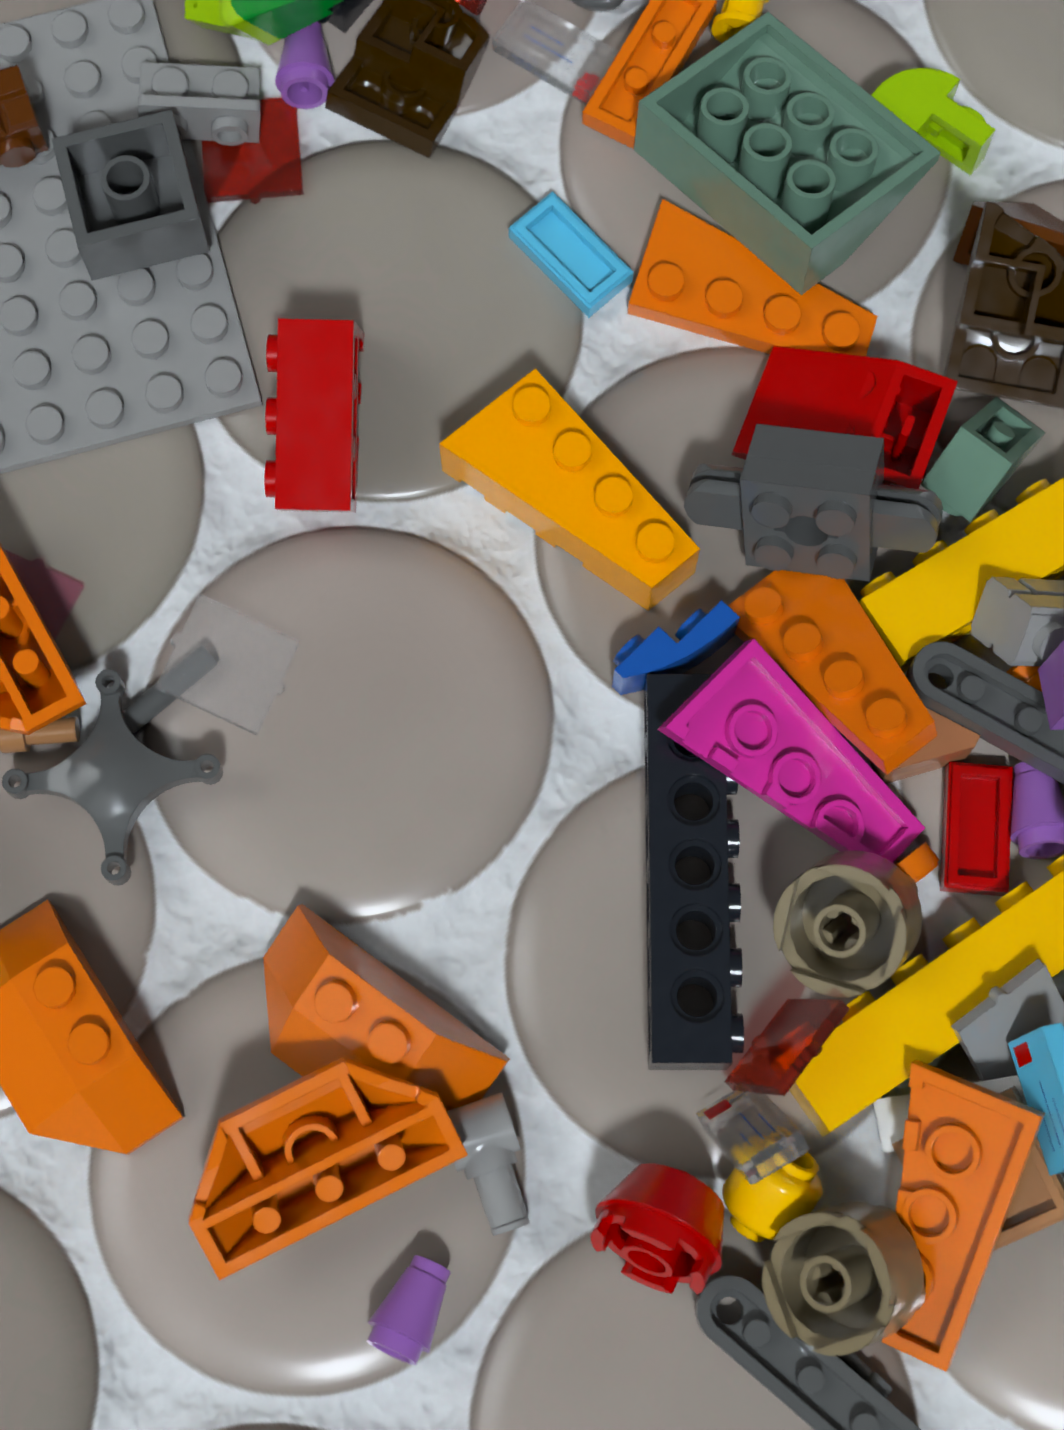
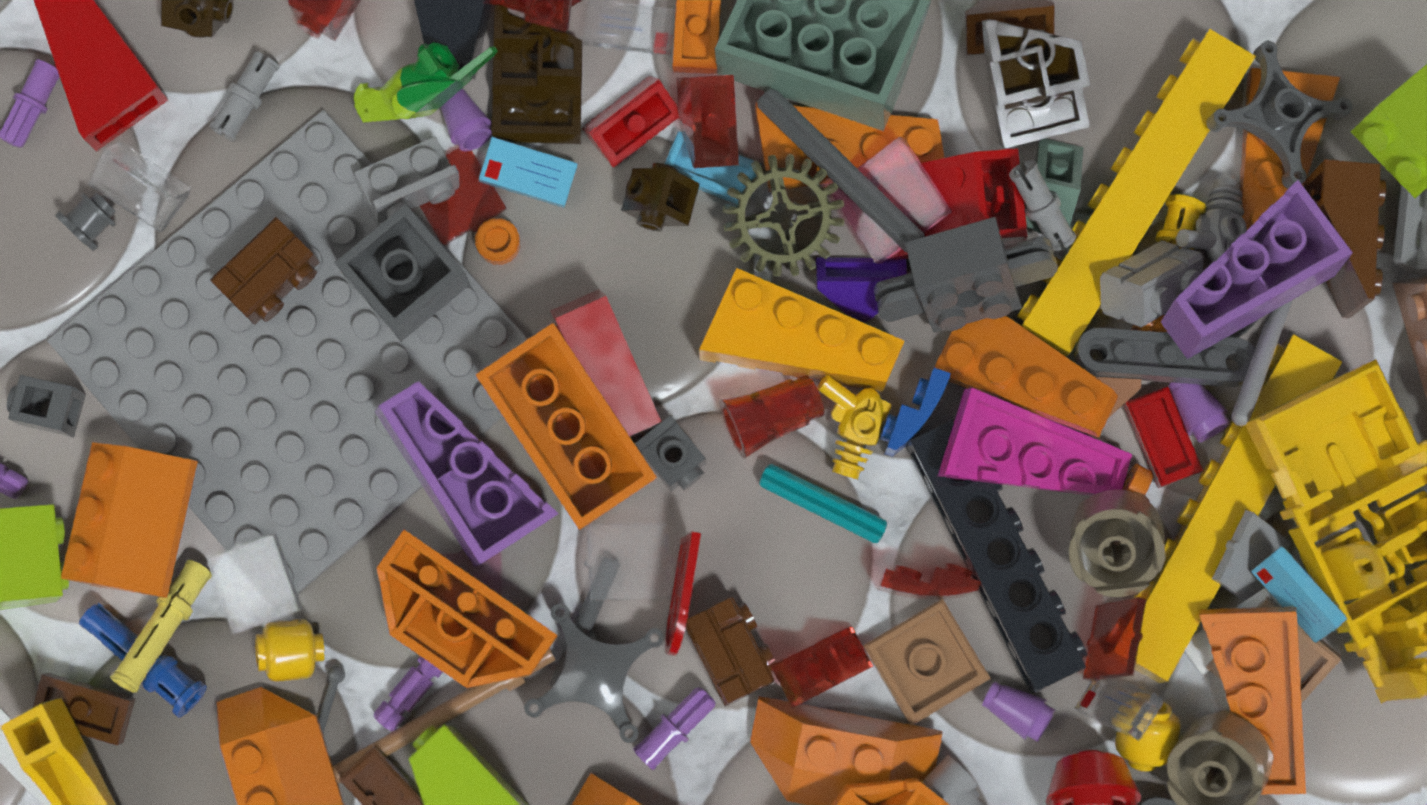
camera: 25 degrees left, 5 degrees up
none -> medium lavender wedge [375,381,559,567]
none -> orange tile [475,218,521,265]
none -> orange slope [475,323,657,530]
none -> medium azure tile [479,137,578,208]
none -> red slope [581,76,683,168]
none -> dark brown brick [621,163,700,232]
none -> medium lavender axle [633,687,716,770]
none -> dark grey brick [635,415,706,492]
none -> red window [664,531,701,656]
none -> clear red slope [676,75,739,168]
none -> reddish brown brick [685,597,779,707]
none -> clear red plant [719,375,825,459]
none -> olive gear [723,154,845,277]
none -> dark grey axle [757,89,925,252]
none -> teal axle [759,464,888,543]
none -> clear red slope [771,626,873,708]
none -> dark purple slope [816,257,907,323]
none -> yellow piece [817,375,891,480]
none -> clear pink tile [832,136,952,264]
none -> medium nougat tile [862,598,991,725]
none -> clear red slope [877,563,980,600]
none -> medium lavender cone [982,681,1055,742]
none -> light grey pin [1009,160,1076,251]

